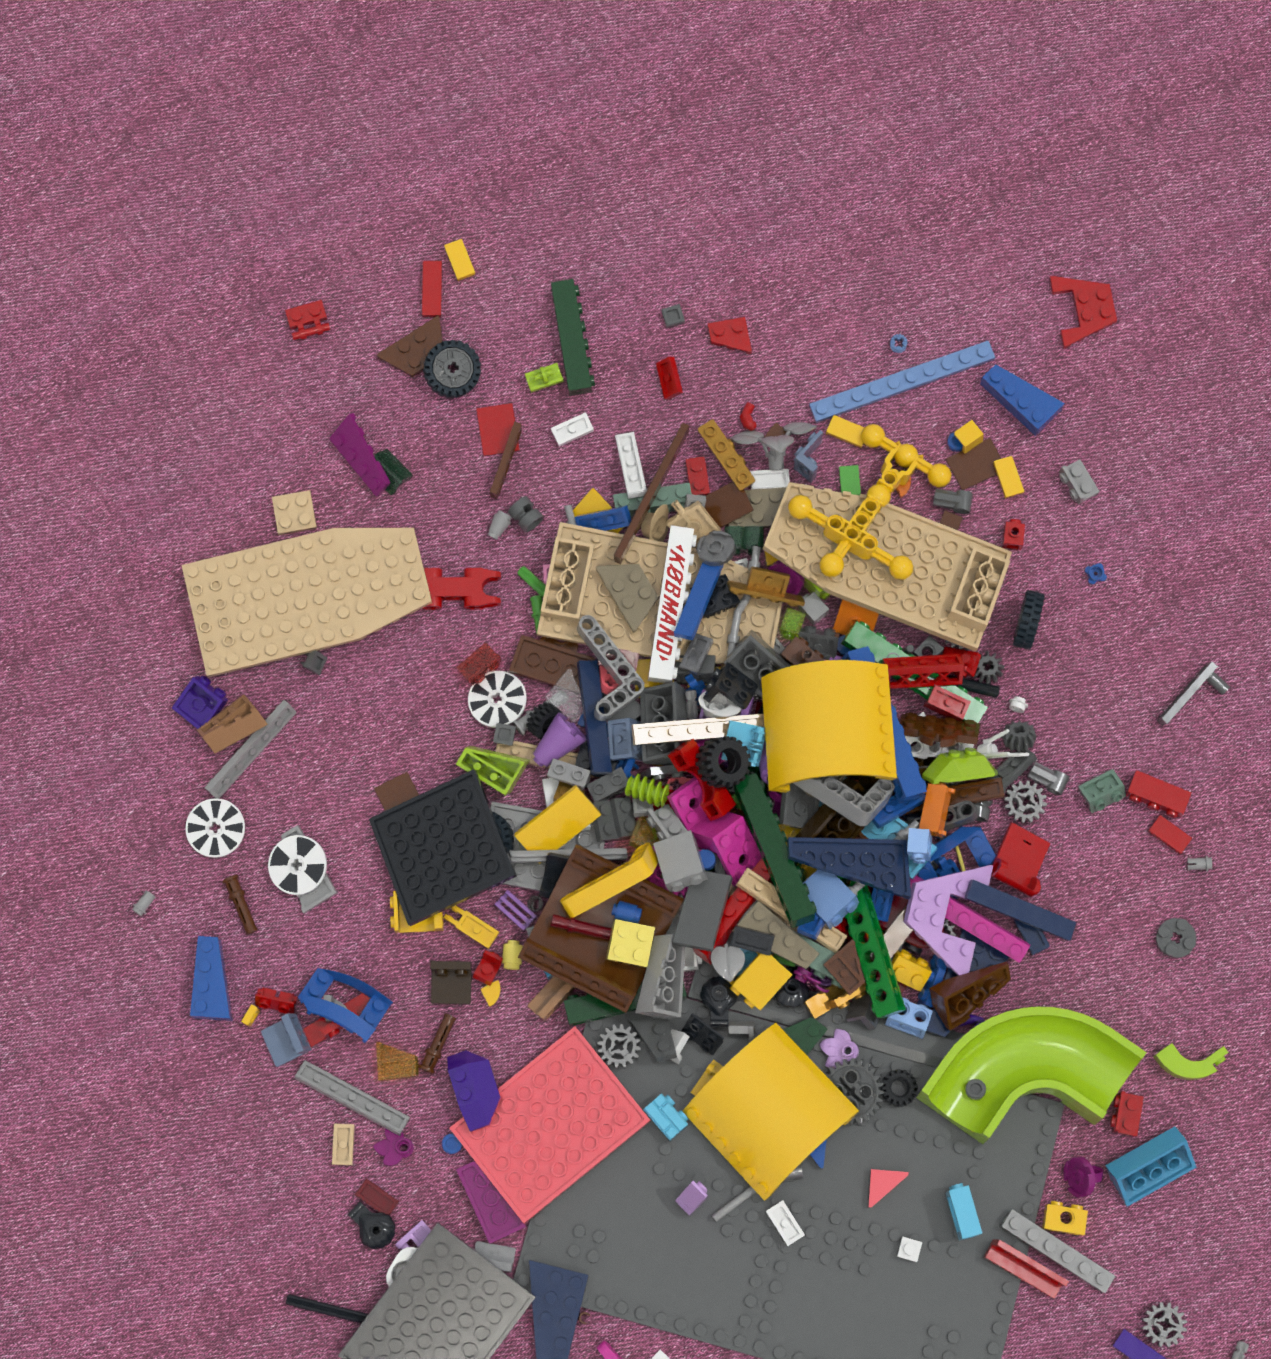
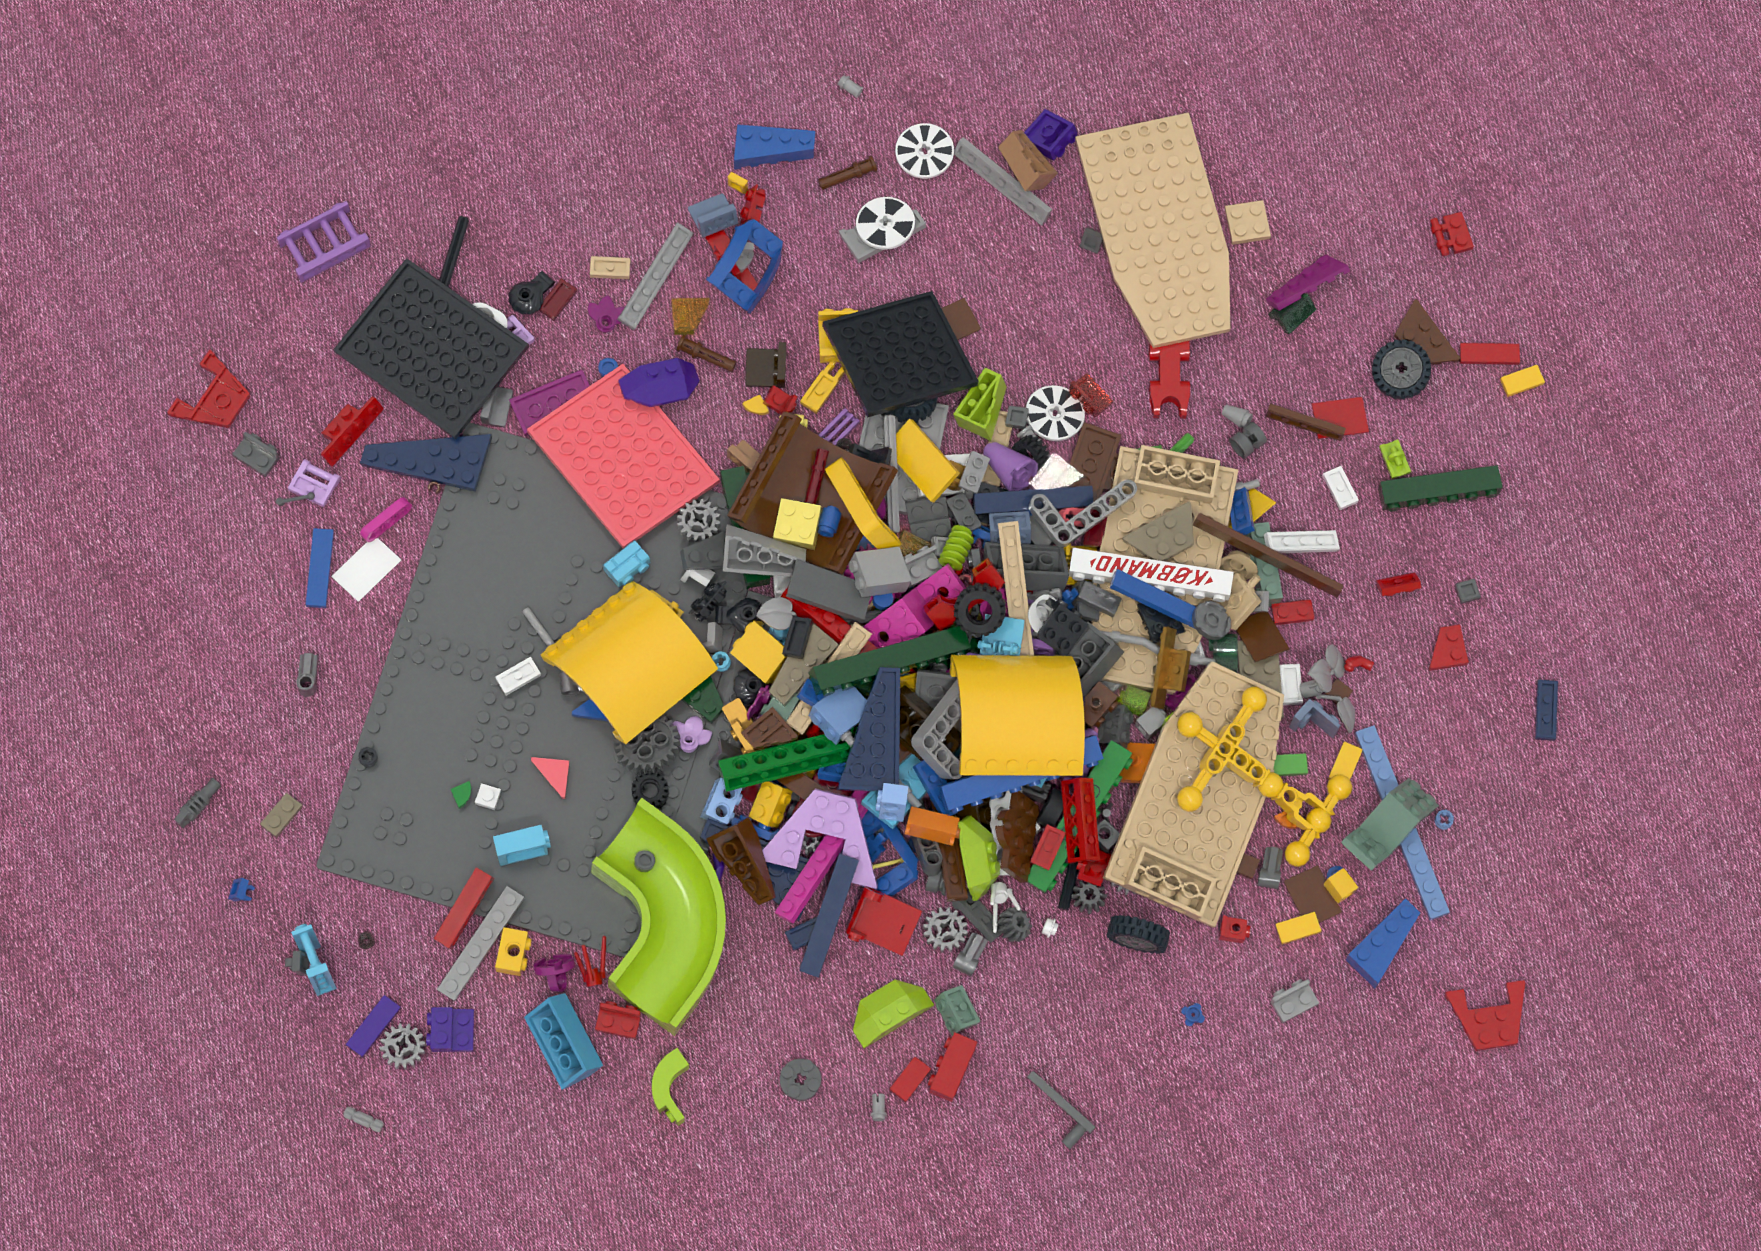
camera: 85 degrees right, 5 degrees down
lavender slope [675,1181,708,1216] -> none
pearl gold bracket [698,419,755,491] -> none
none -> dark purple plate [426,1007,474,1052]
none -> green tile [451,781,472,809]
none -> red plant [574,936,606,987]
none -> medium azure bush [712,651,731,672]
none -> lime wedge [853,980,934,1048]
none -> black tyre [1037,788,1063,827]
none -> sand green bracket [1341,778,1439,871]
none -> dark blue tile [1535,679,1558,741]

